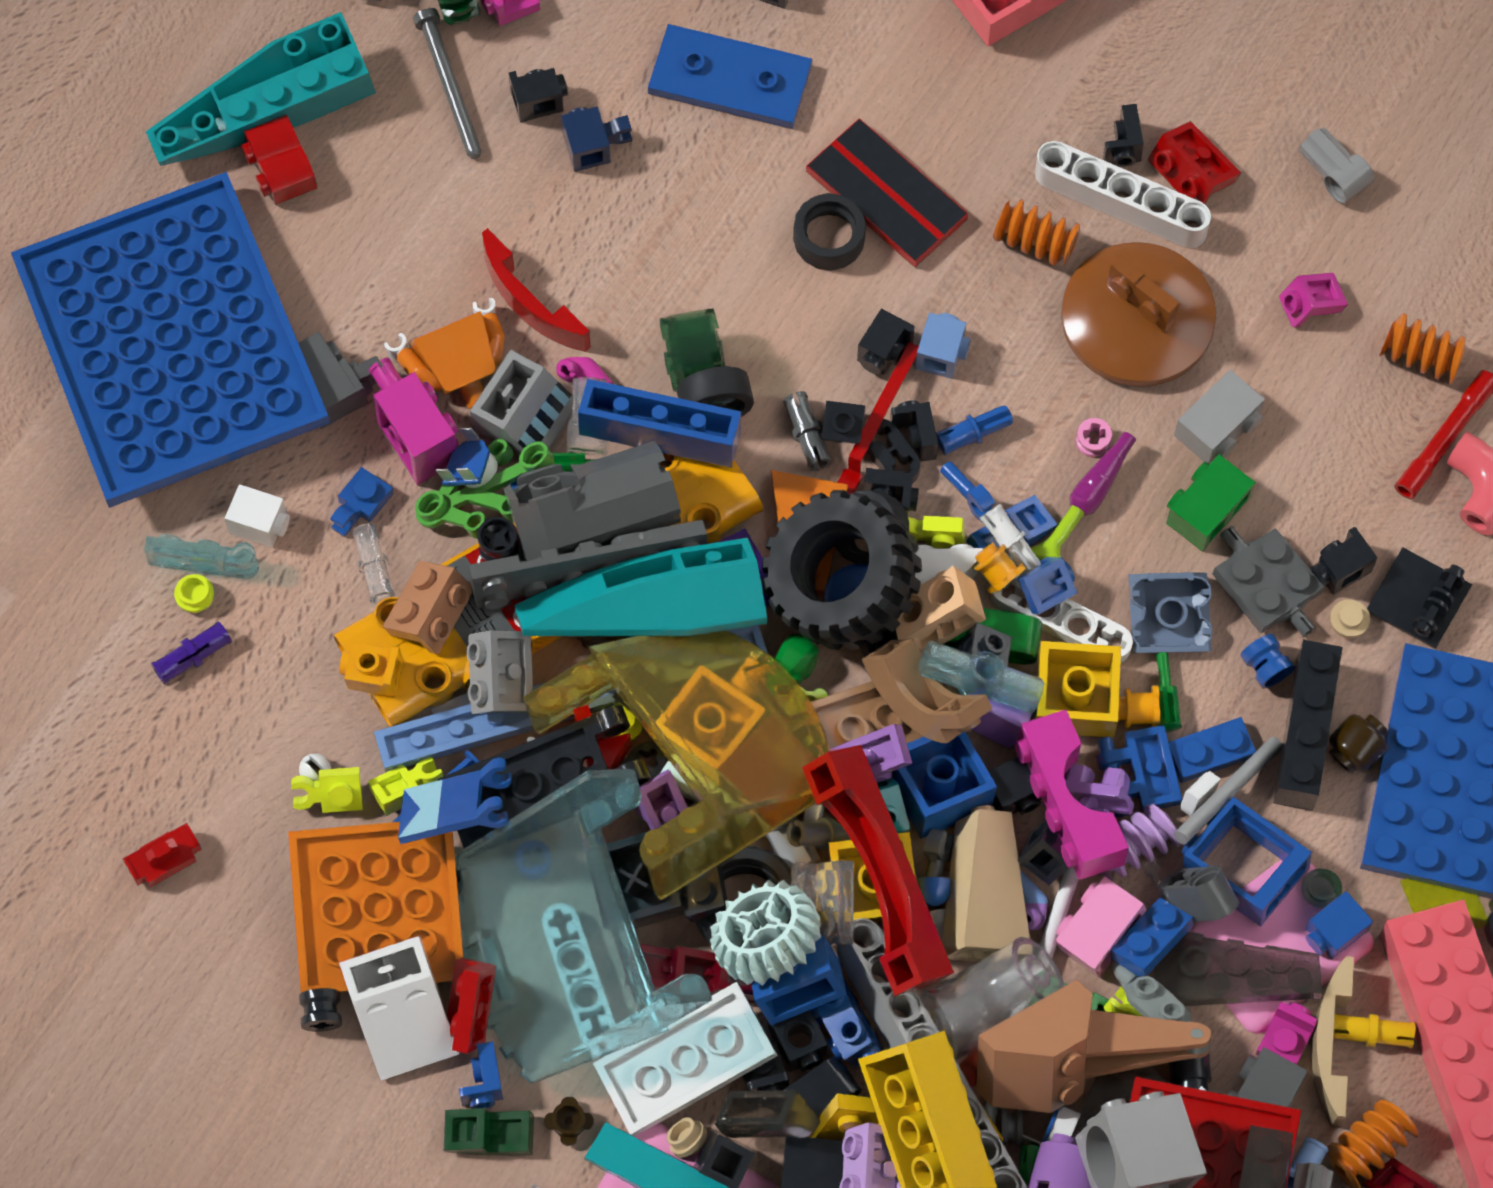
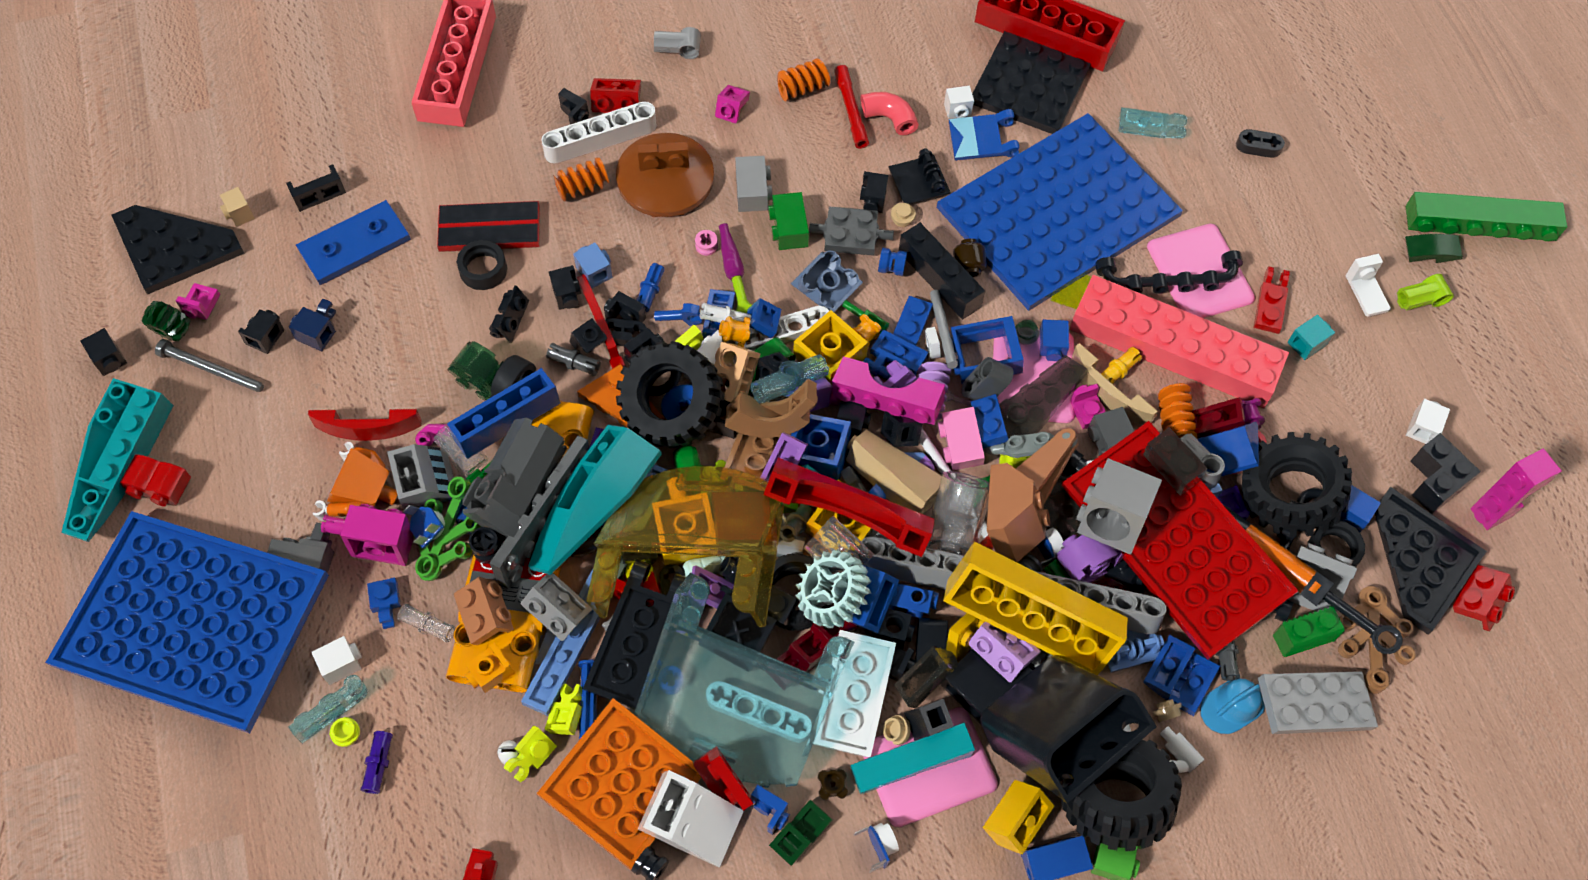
camera: 50 degrees left, 5 degrees down
blue flag [398,758,512,844] -> none
none -> black hinge [489,285,529,343]

